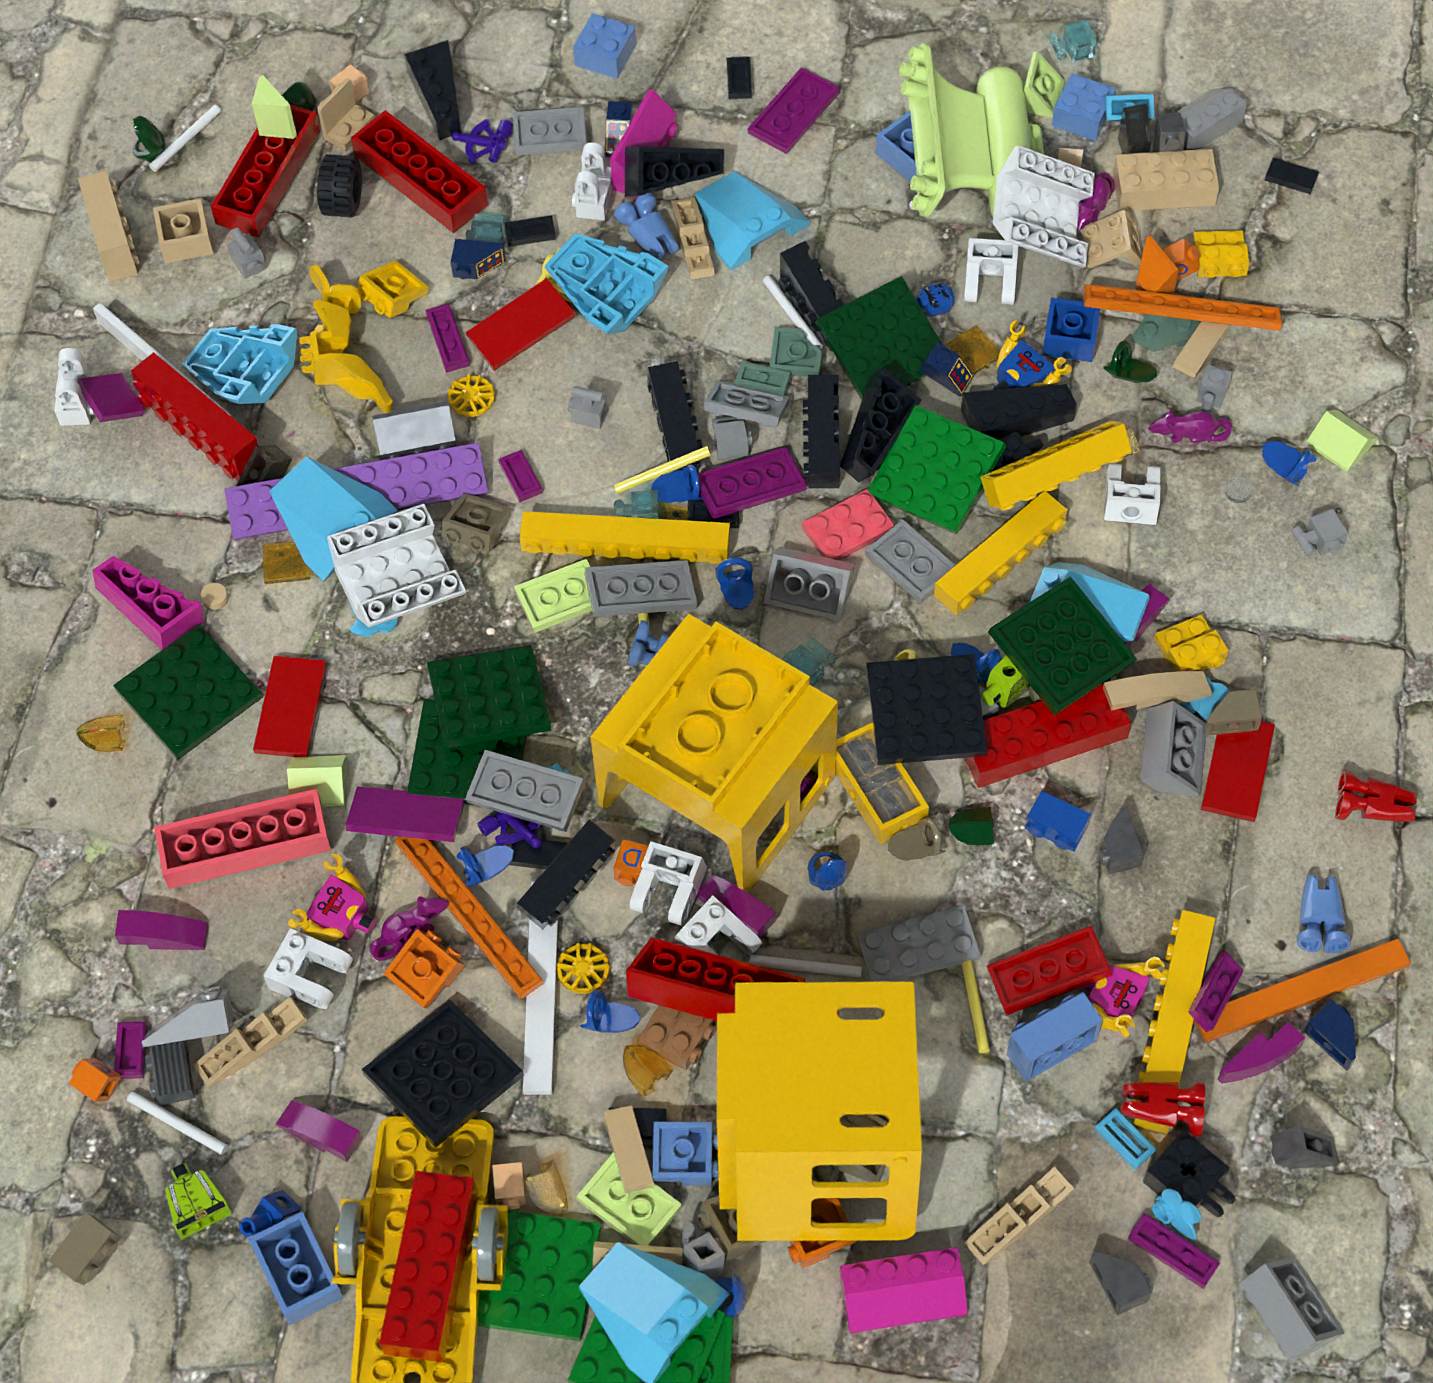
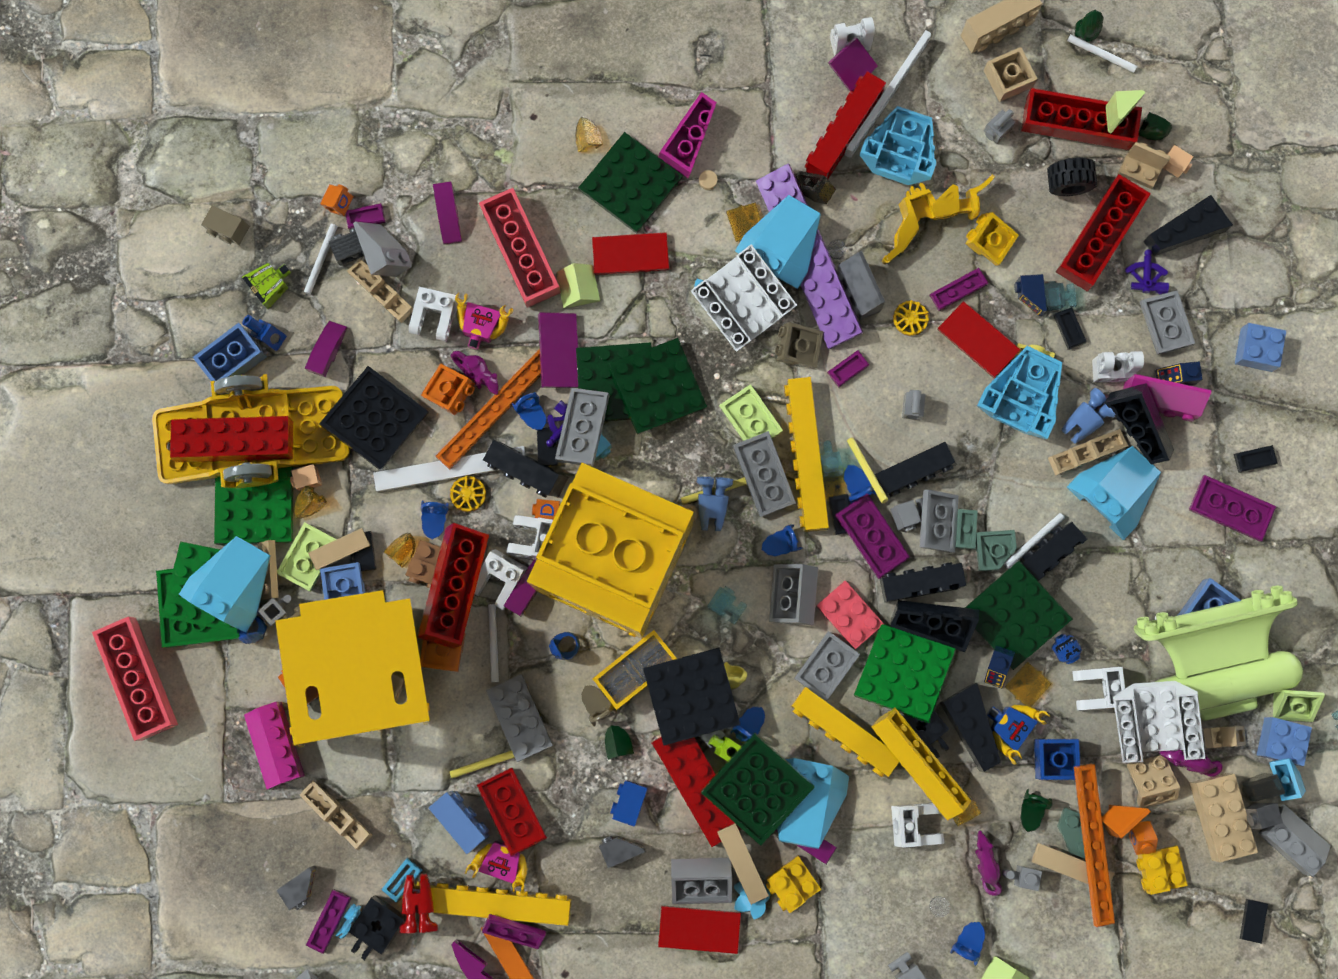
camera: 80 degrees right, 20 degrees up
dark tan slope [1204,688,1262,736] -> none

